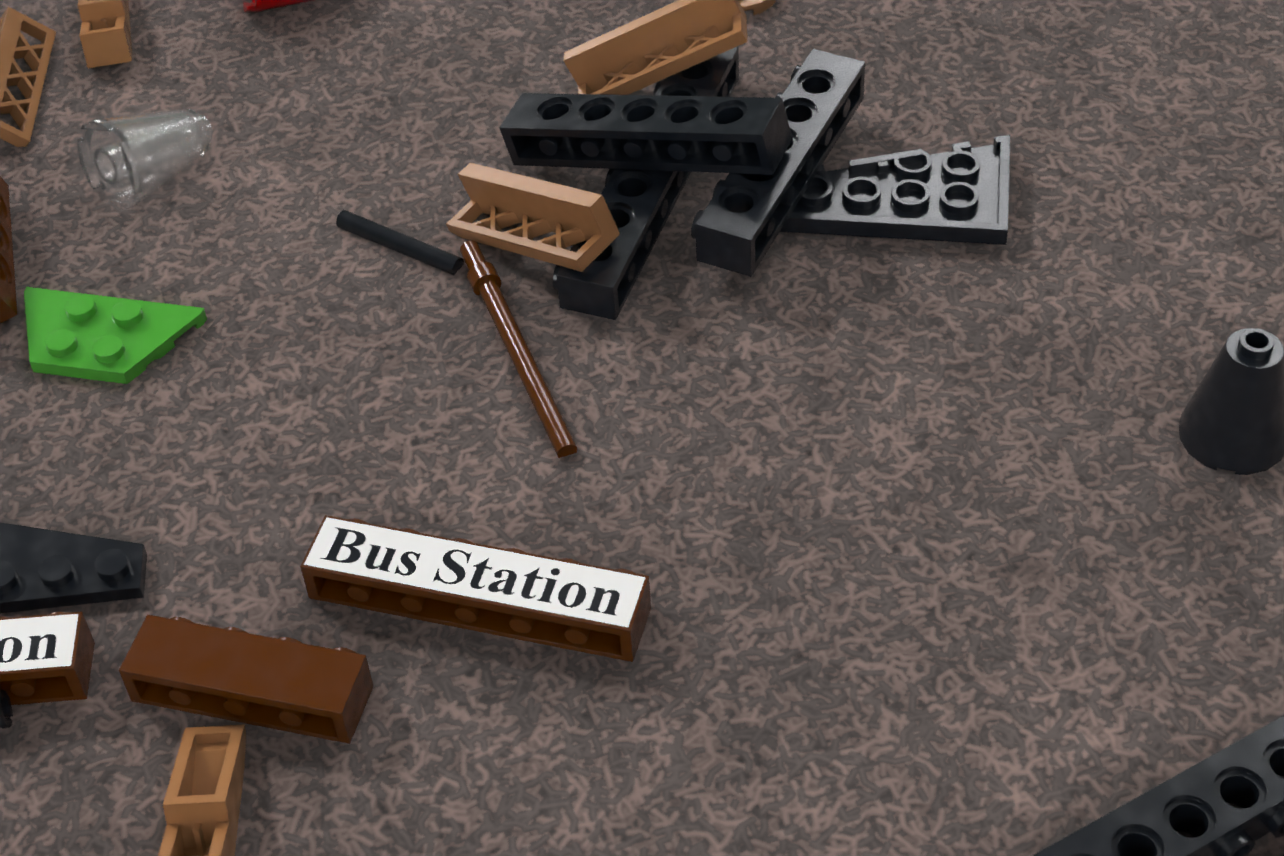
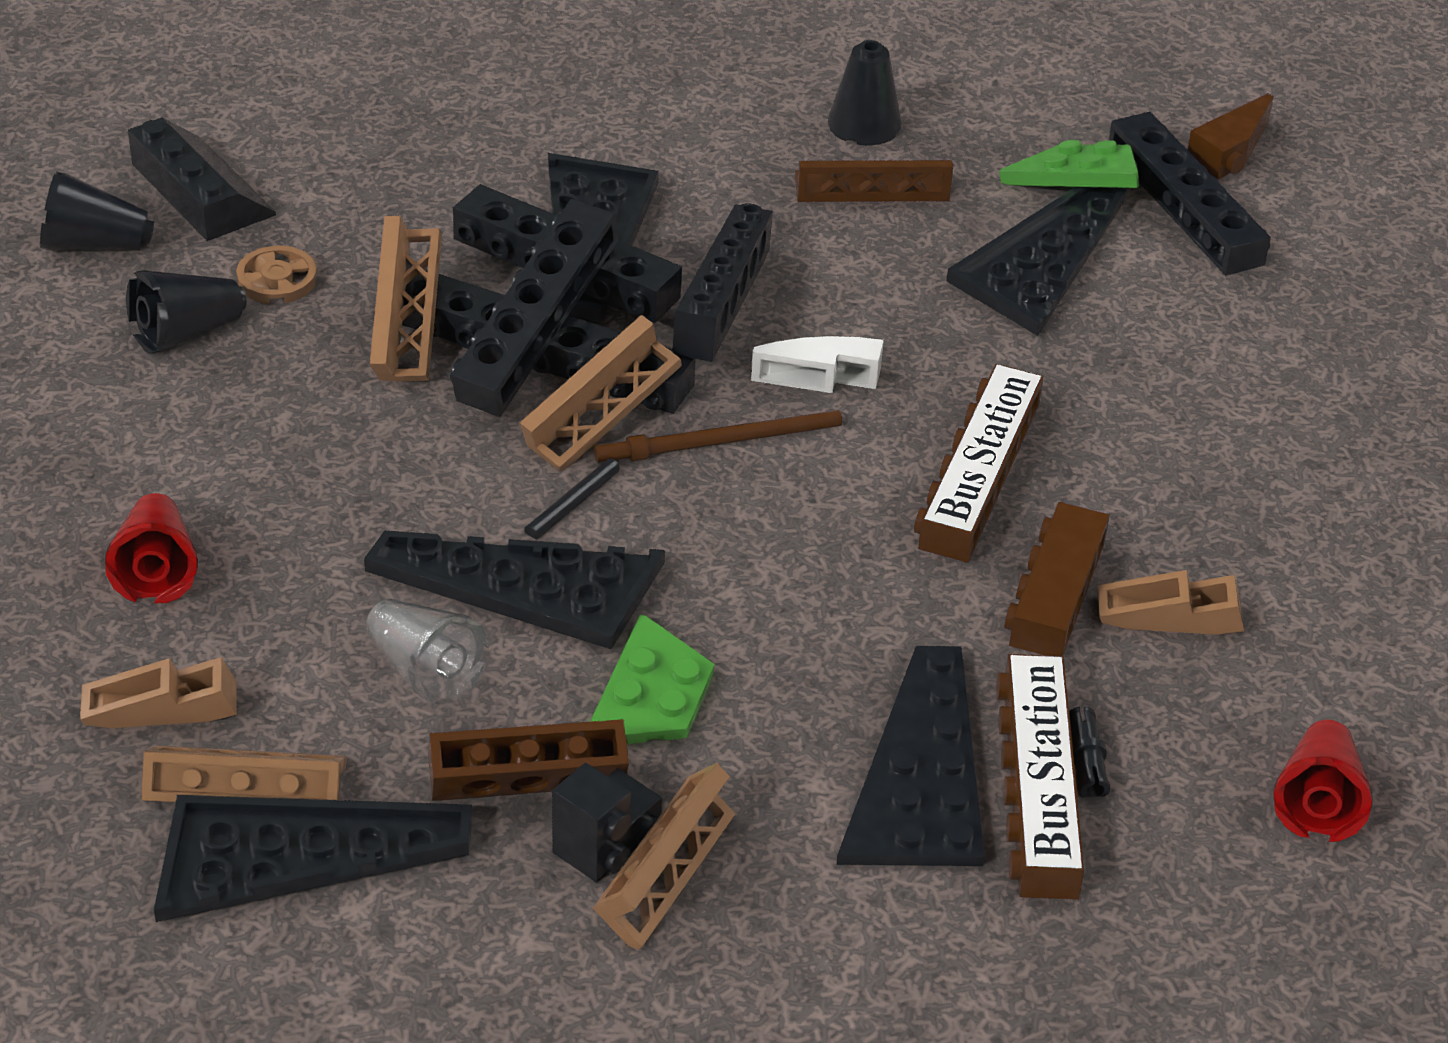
camera: 90 degrees left, 5 degrees down
none -> black wing [364,530,665,649]
none -> black brick [672,203,773,362]
none -> white slope [751,336,884,393]
none -> reddish brown fence [795,160,953,202]
none -> black wing [946,187,1126,336]
none -> bright green wing [999,140,1139,188]

